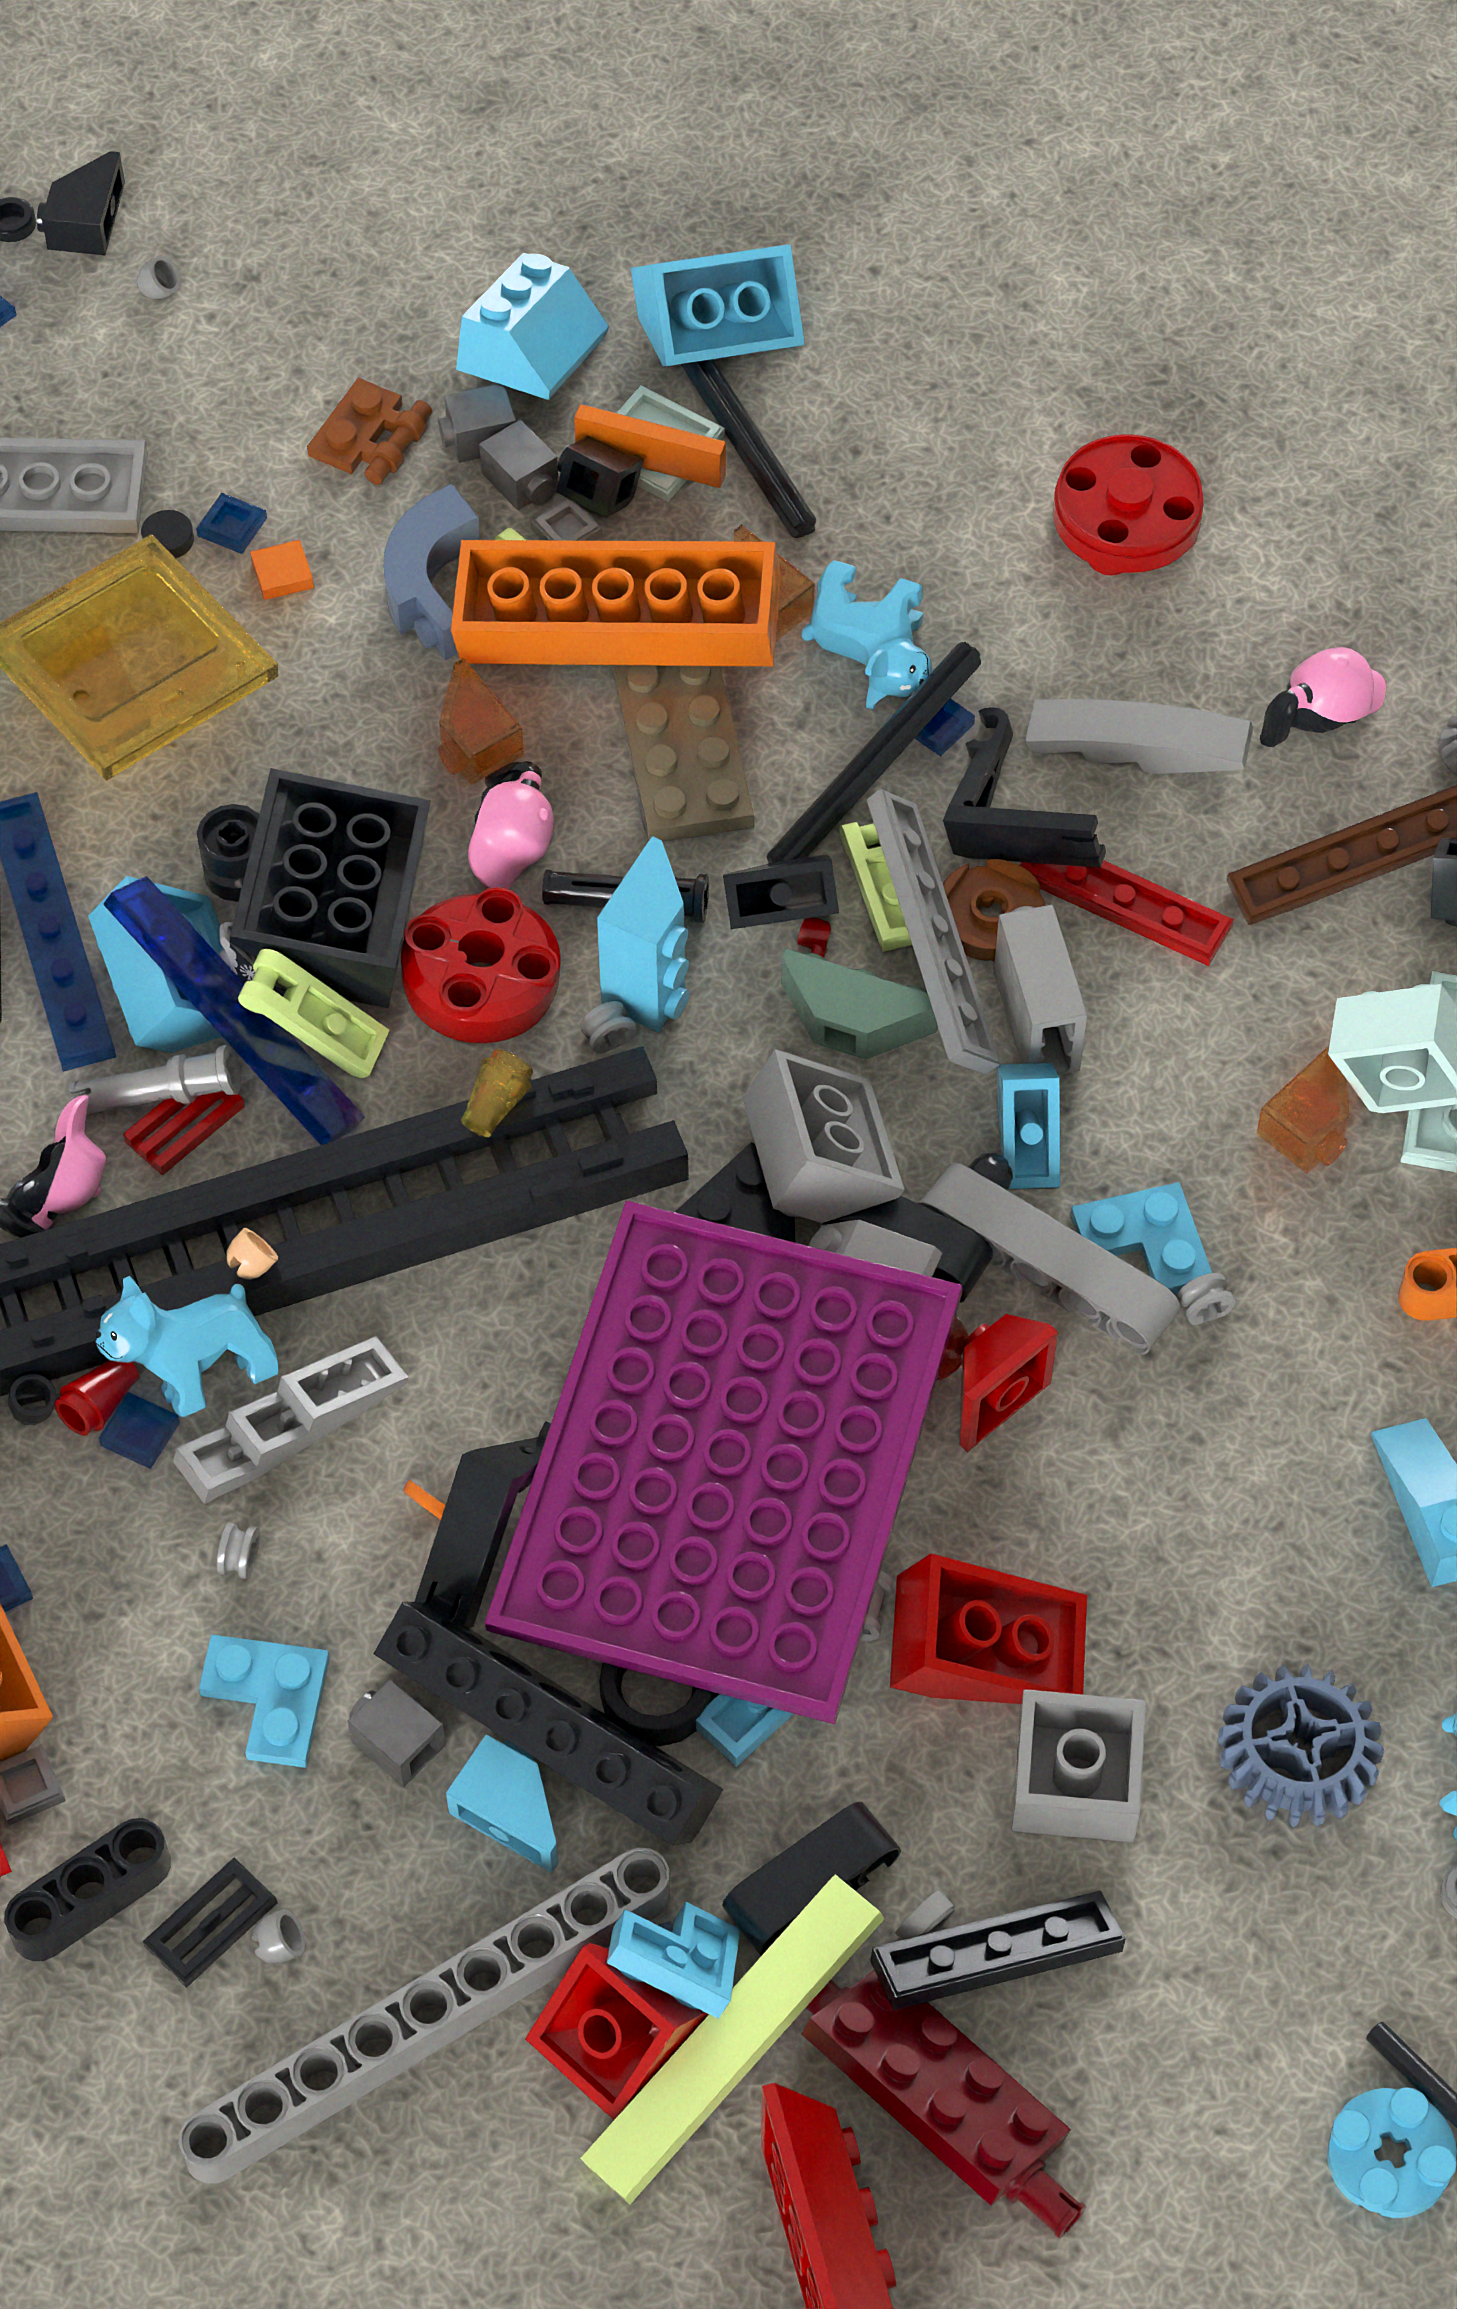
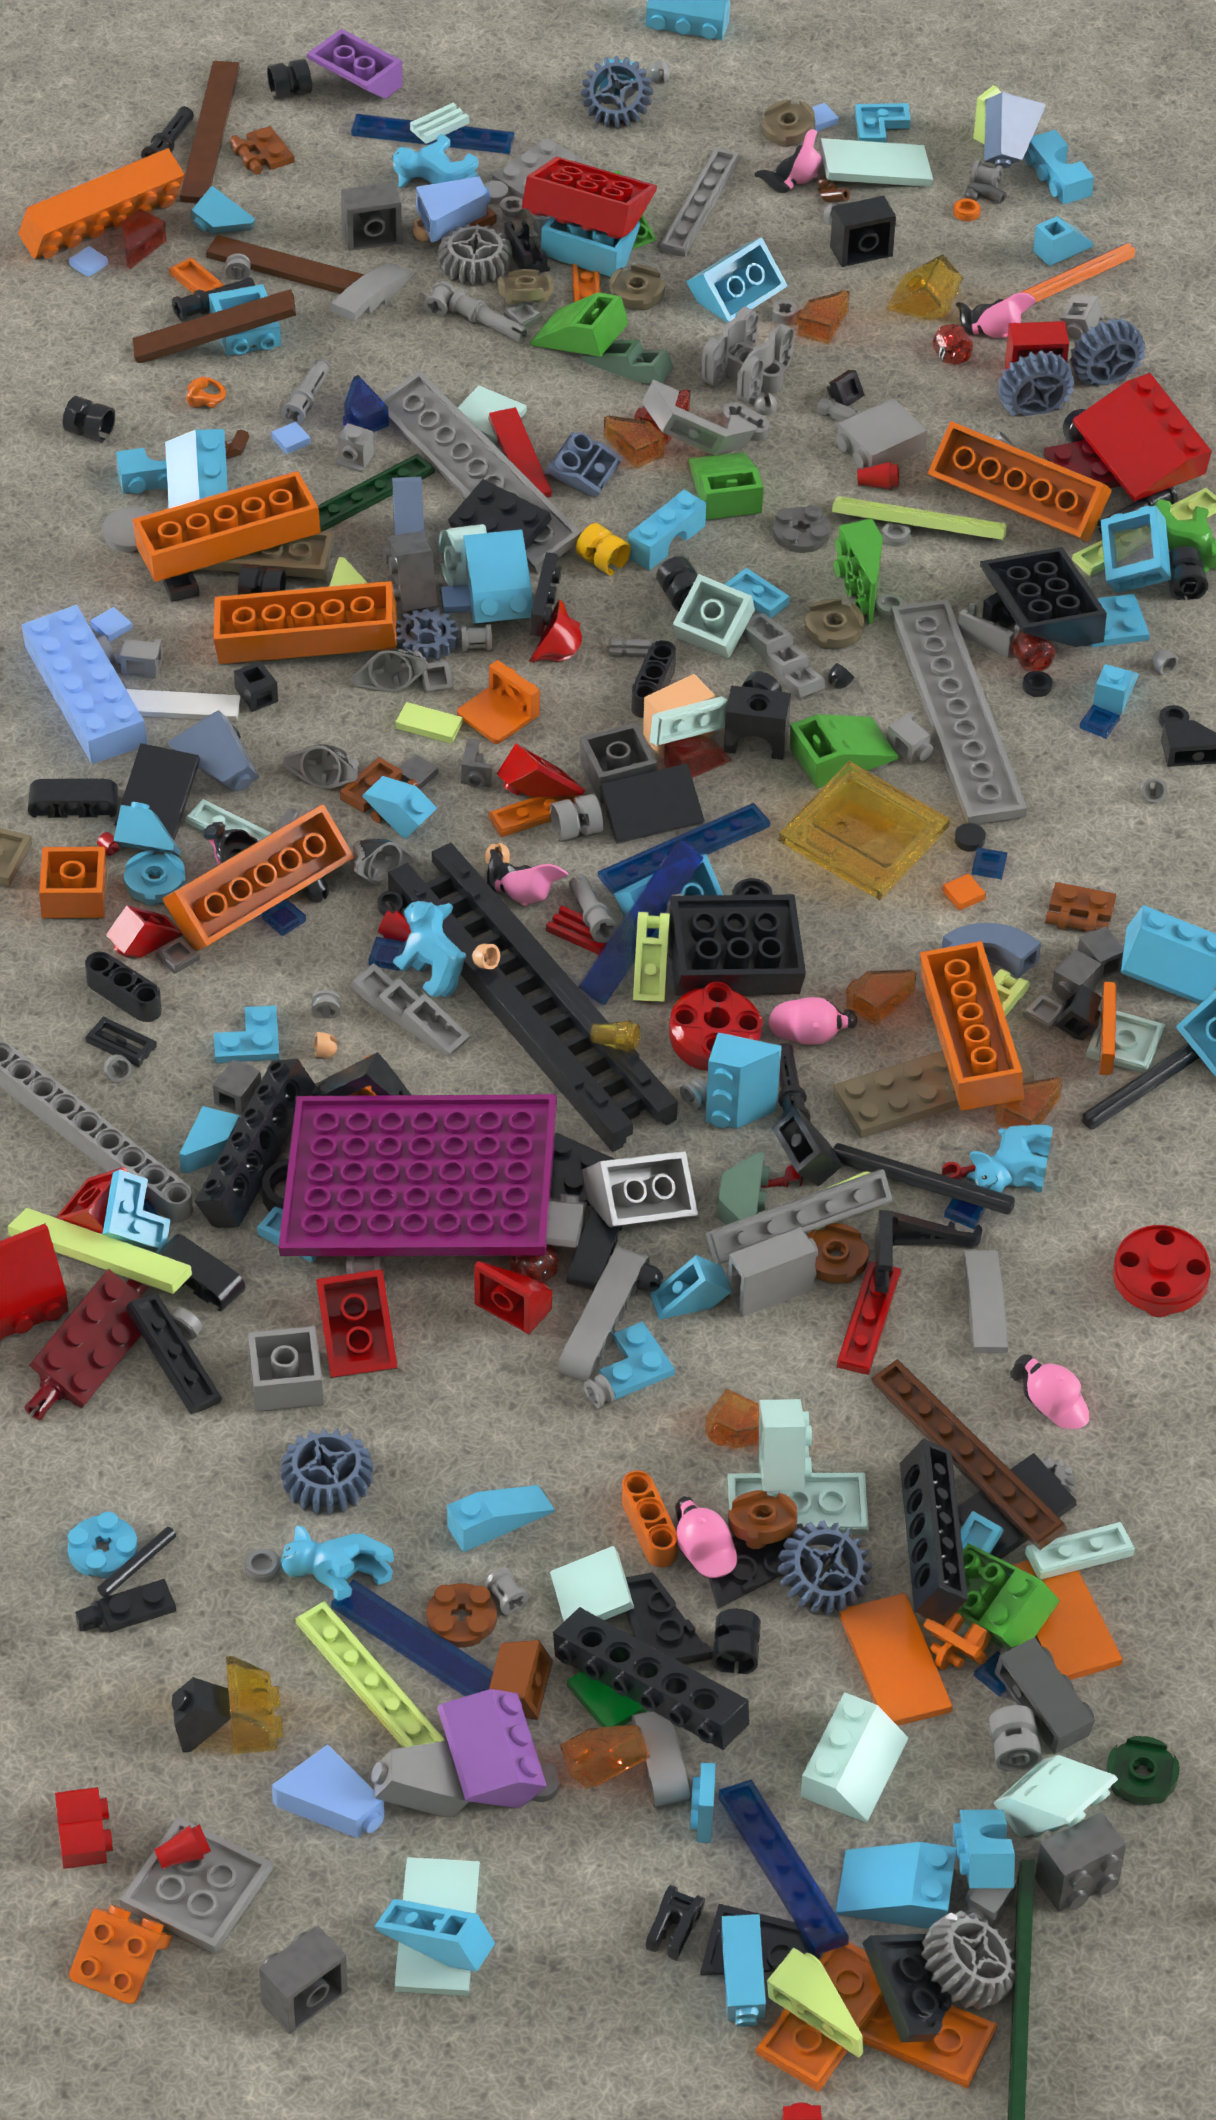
camera: 75 degrees right, 10 degrees down
none -> light nougat hinge [314,1032,337,1058]
none -> red hand [942,1162,976,1180]

